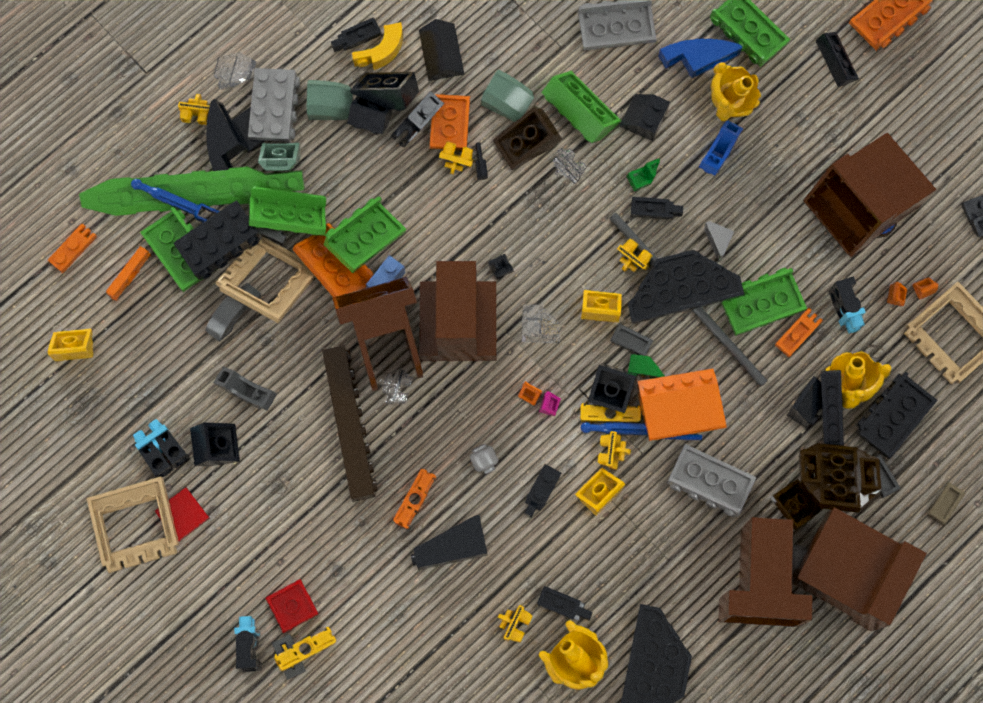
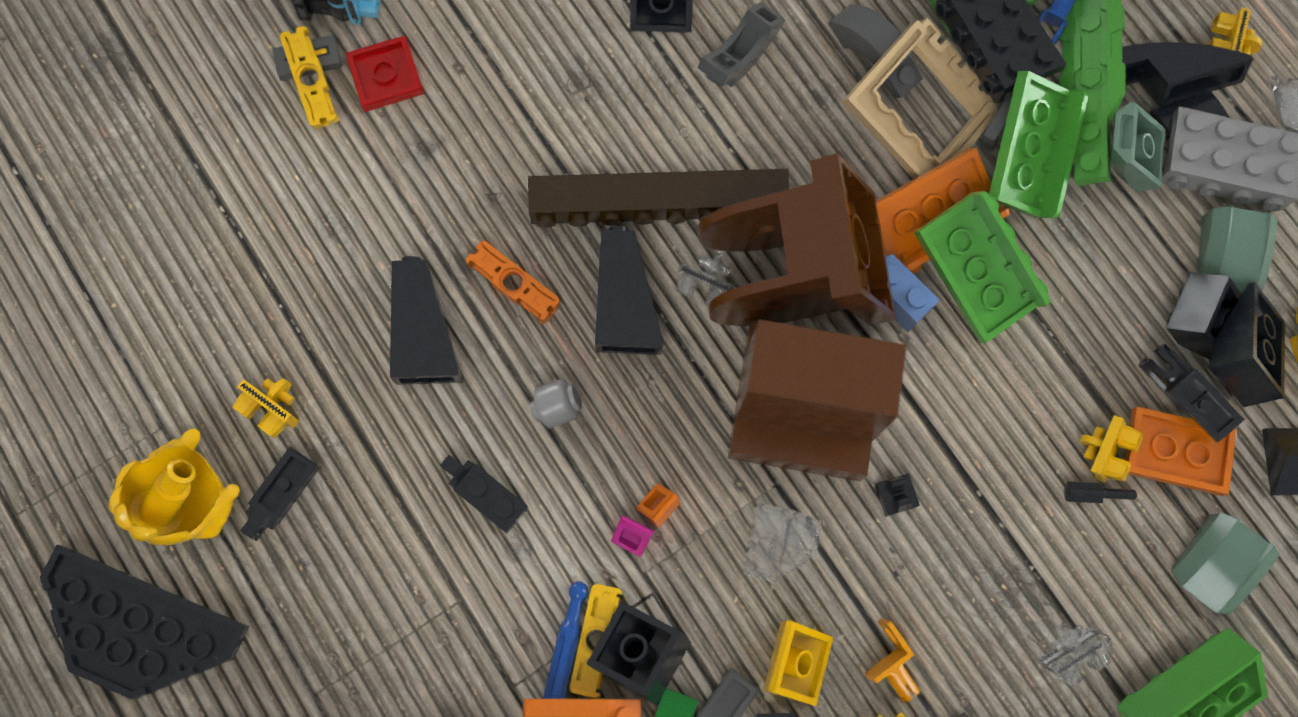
camera: 95 degrees right, 0 degrees up
dark brown slope [493,106,562,170] -> none
yellow slope [575,468,625,516] -> none
yellow hips [598,431,631,470] -> none
none -> black slope [595,226,663,355]
none -> light orange bracket [864,618,921,702]

